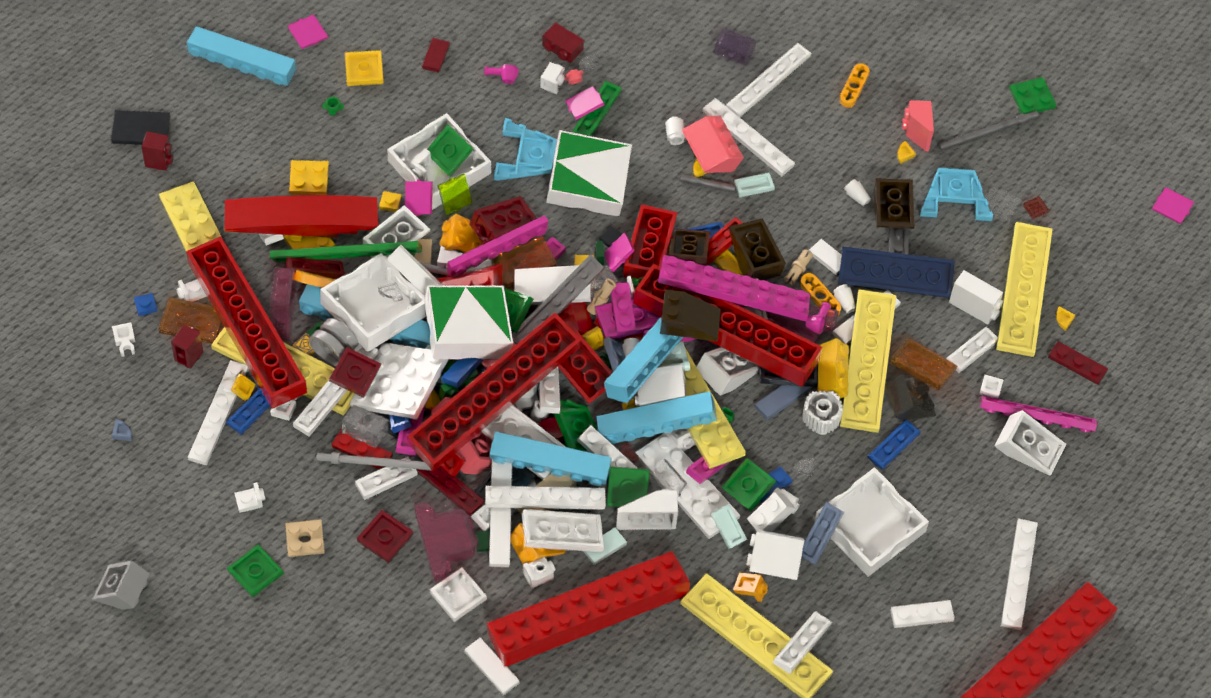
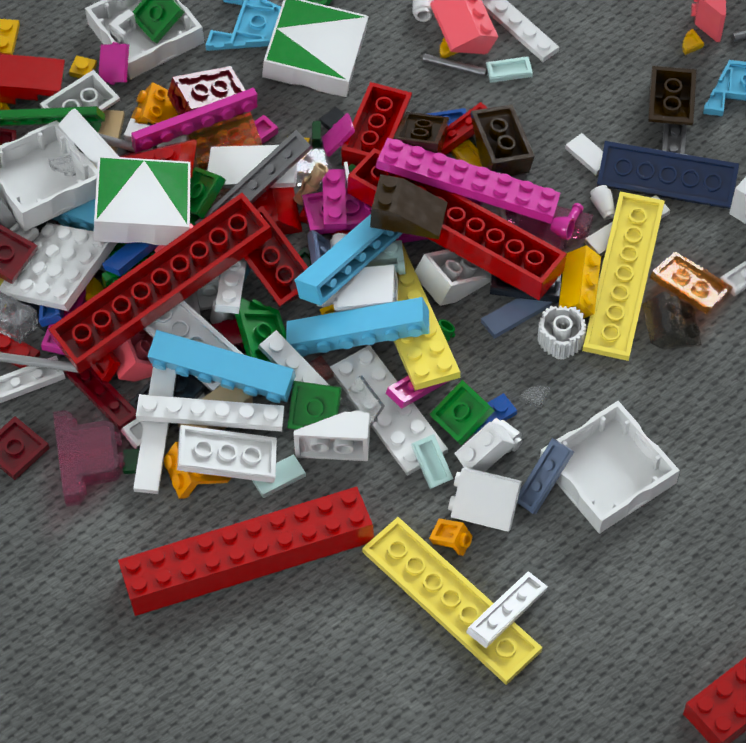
camera: 10 degrees right, 0 degrees up
white plate [430,568,487,622] -> none
clear neon green piece [437,173,472,215] -> none
white tile [464,638,519,695] -> none
white brick [523,557,555,589] -> none
yellow tile [581,327,604,351] -> none
white bracket [667,428,695,452] -> none
tan pin [784,249,813,285] -> none
light orange beam [800,273,841,318] -> none
white cone [844,179,871,207] -> none
blue tile [867,420,921,470] -> none
white plate [891,600,954,628] -> none

